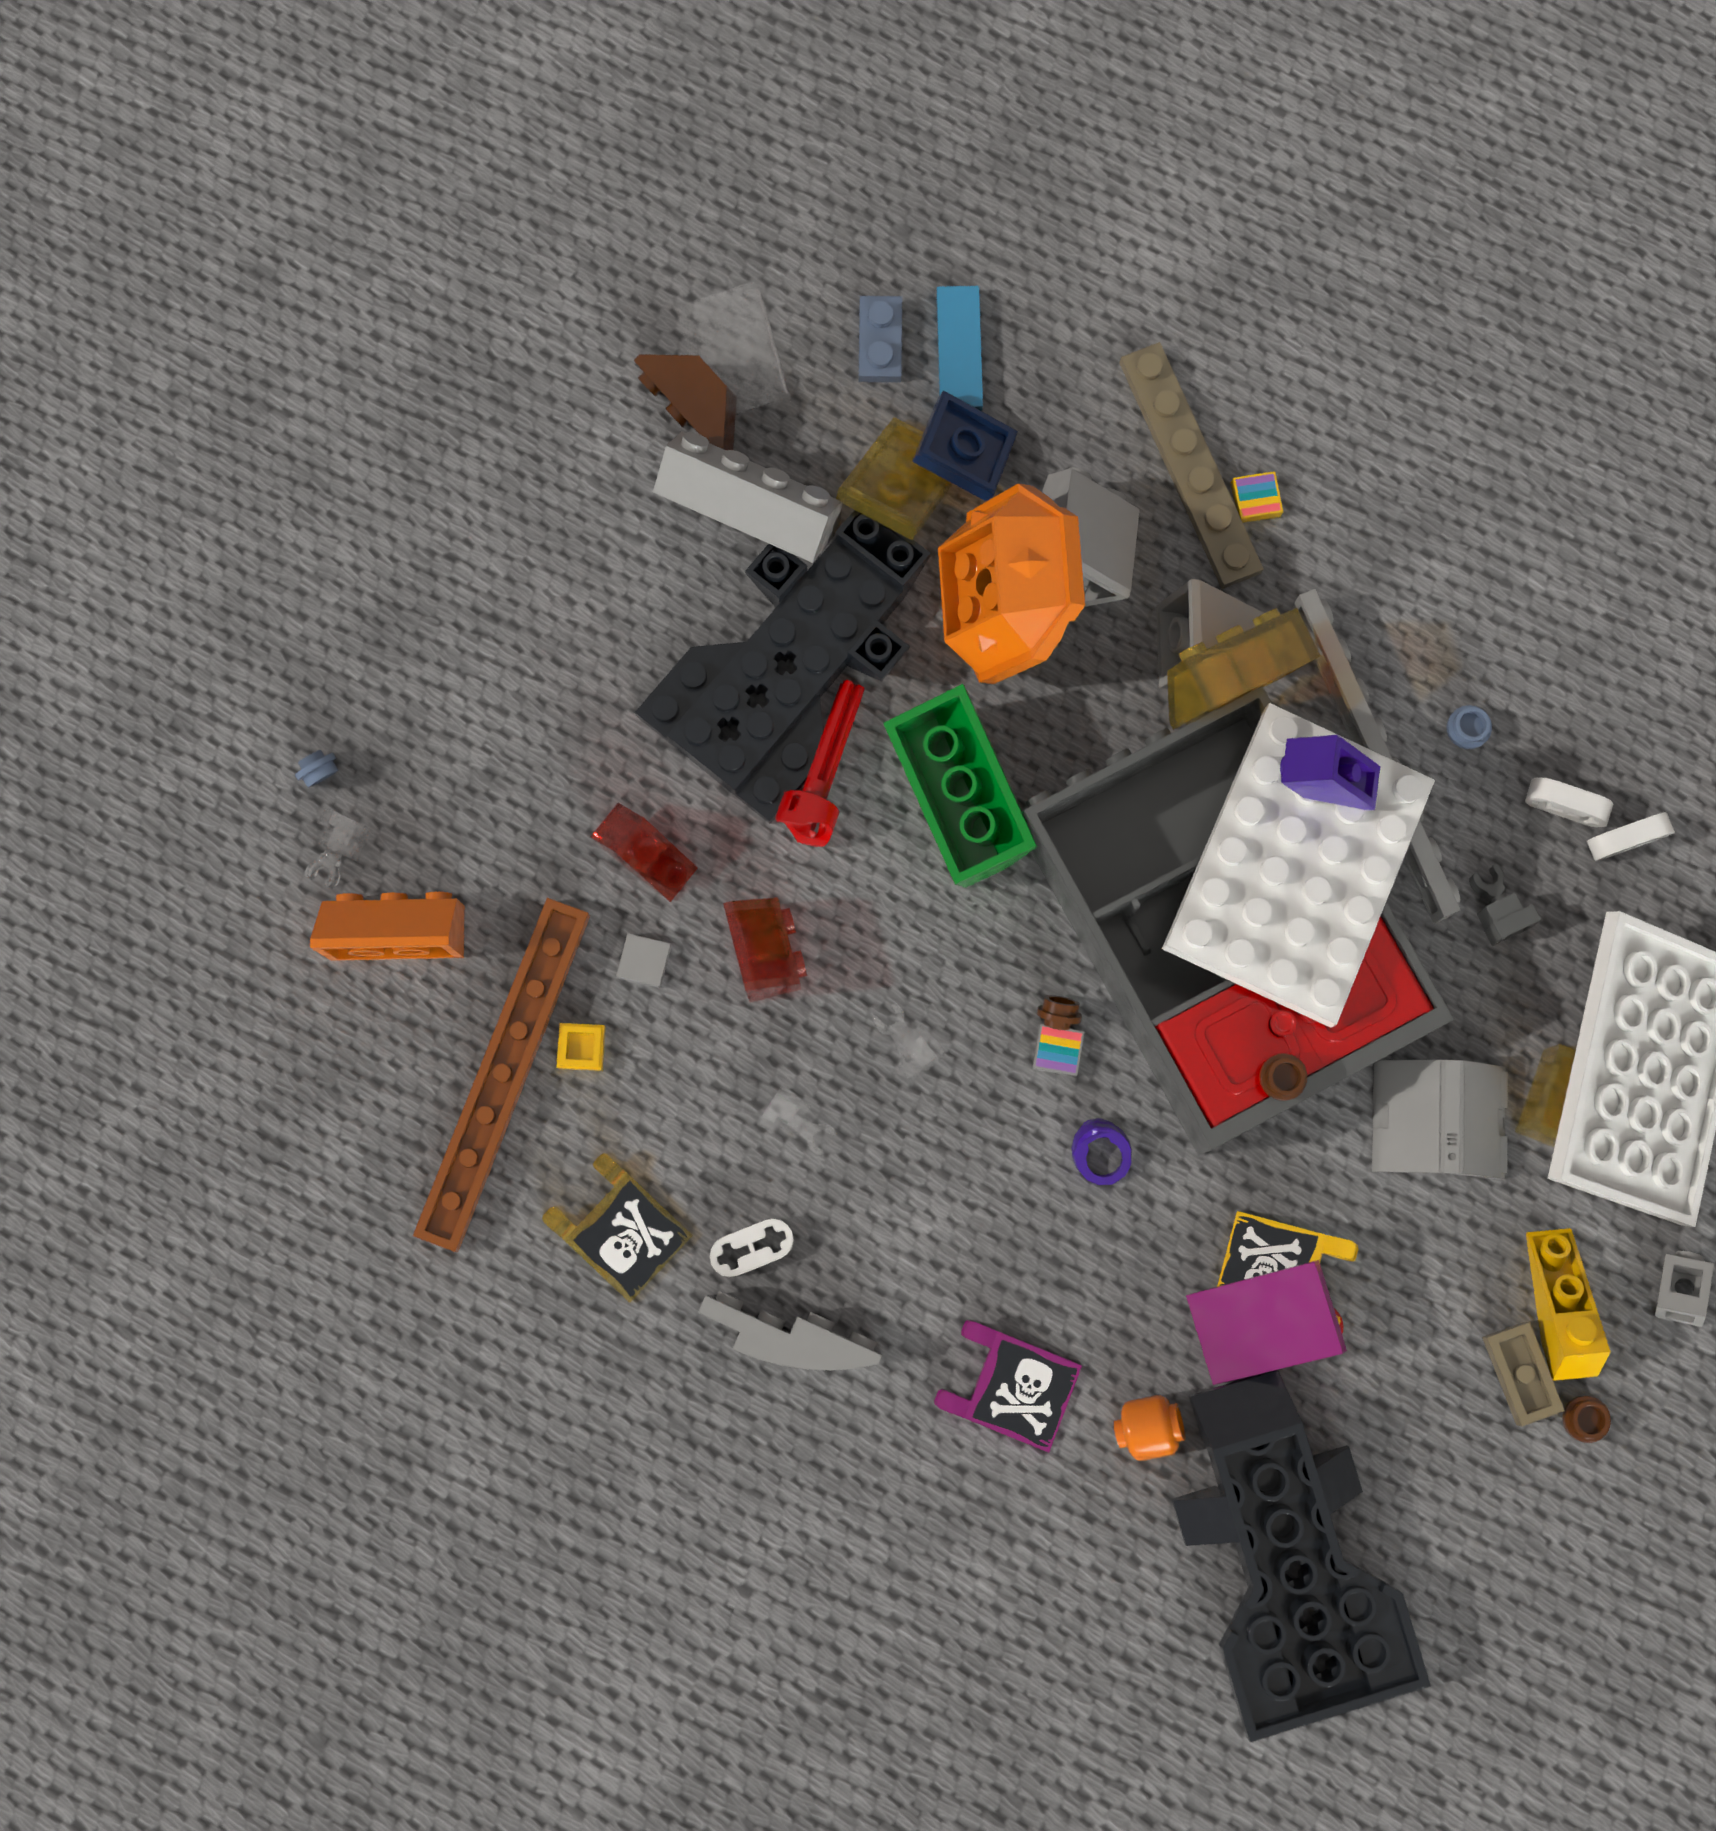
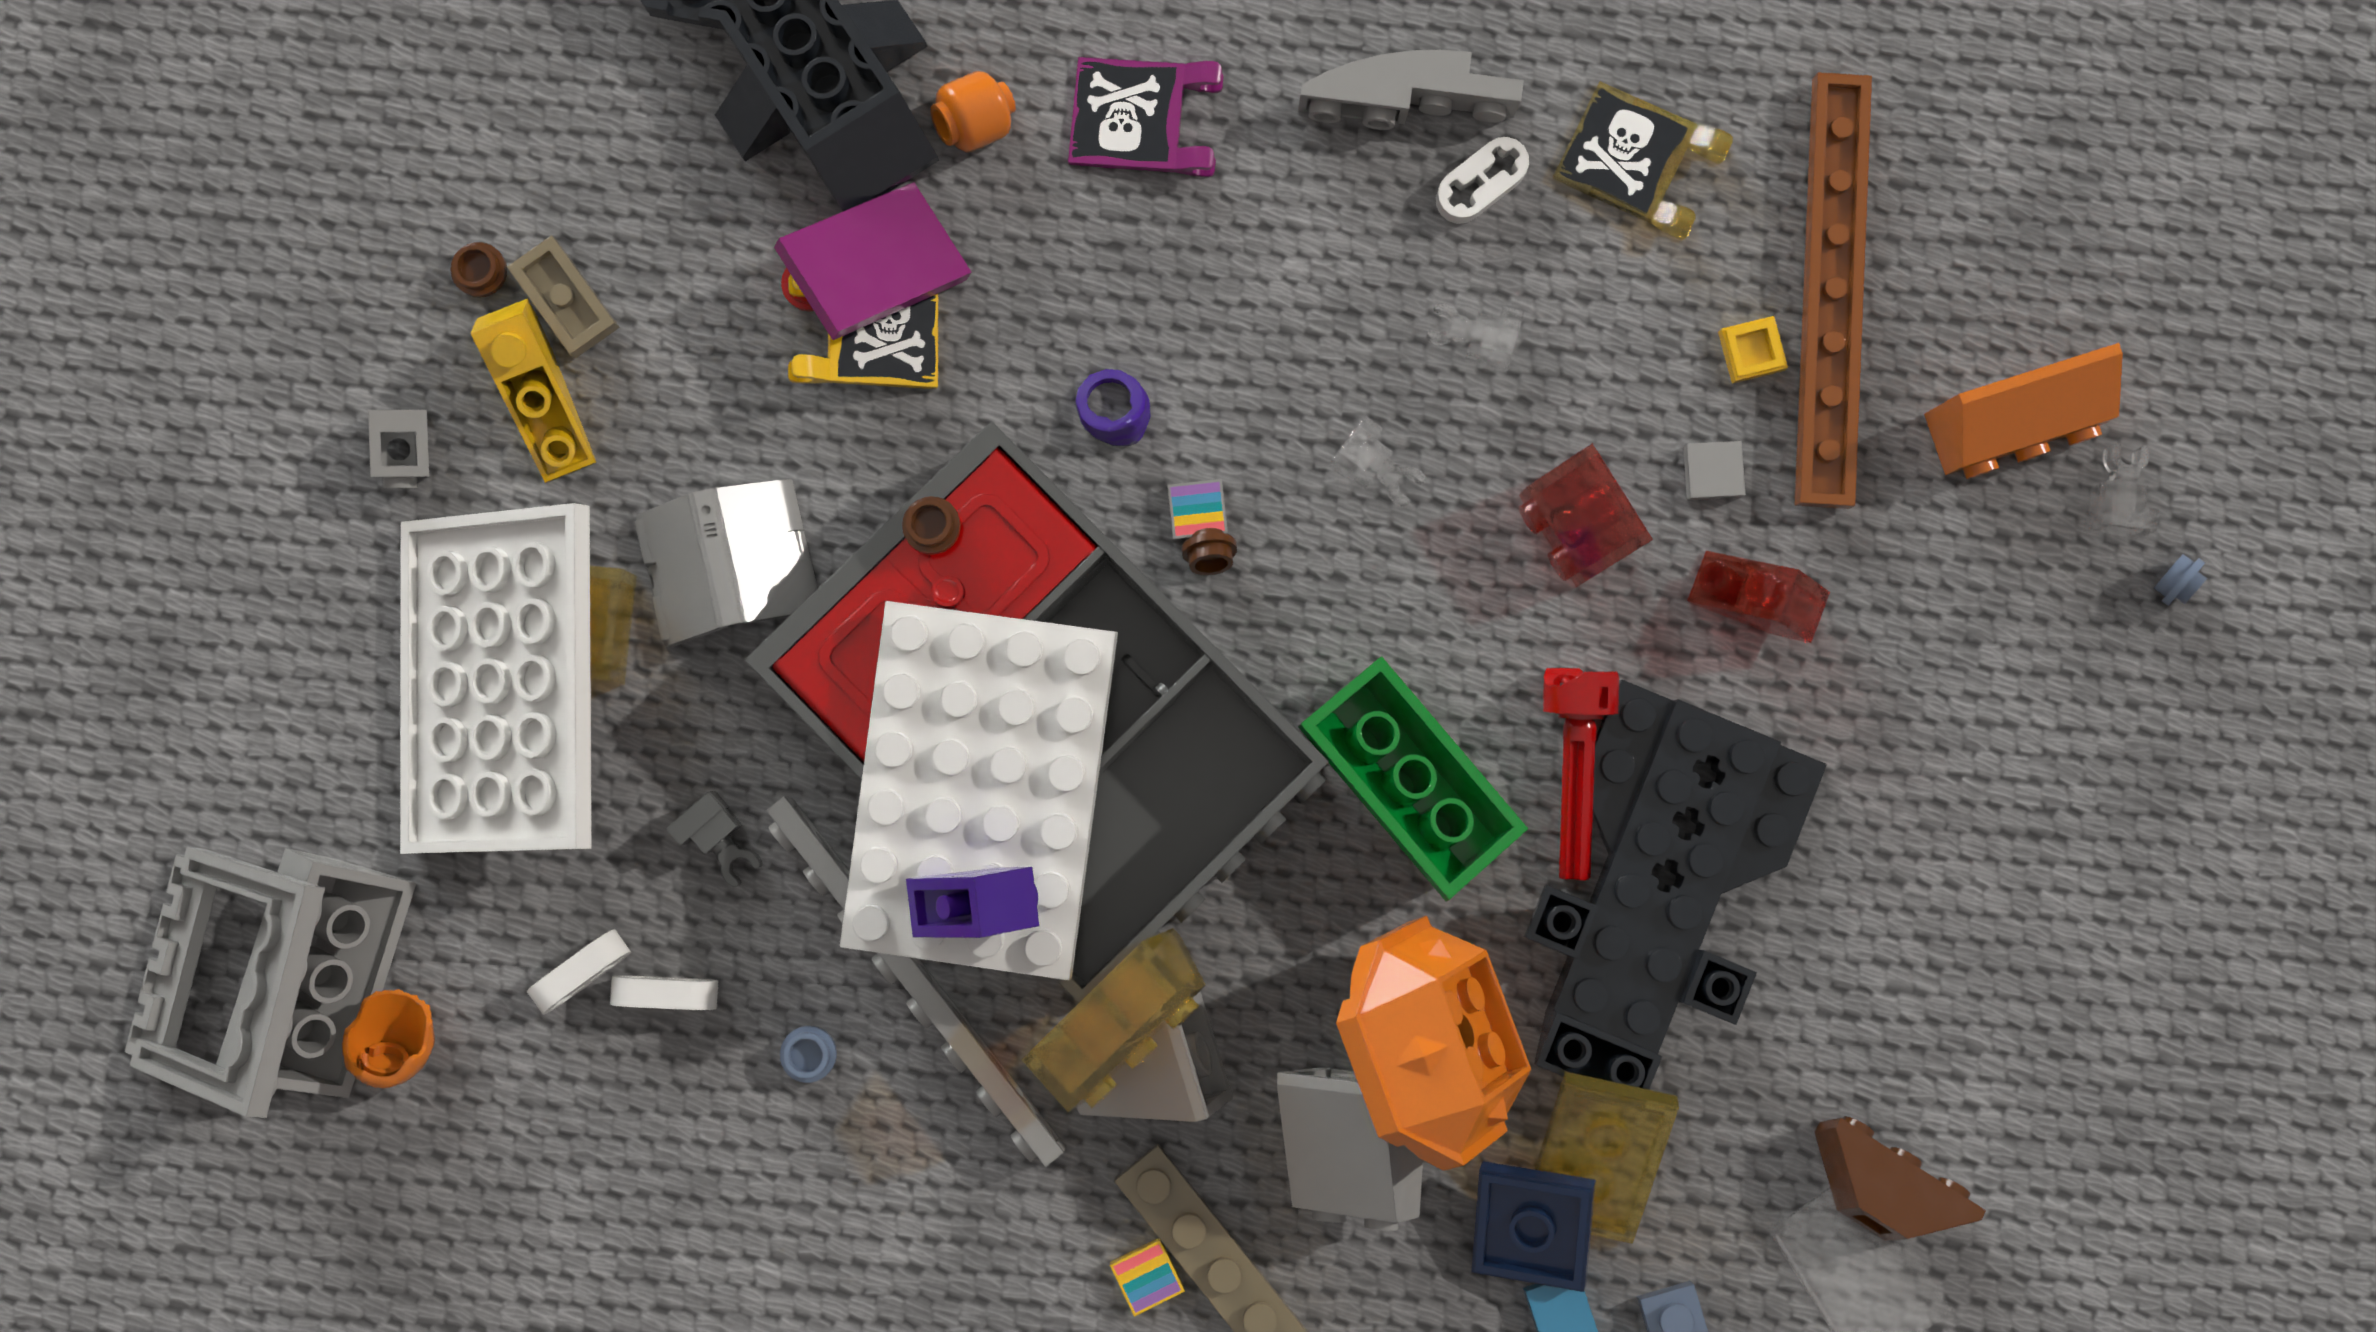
camera: 160 degrees right, 5 degrees up
light grey slope [653,431,841,563] -> none

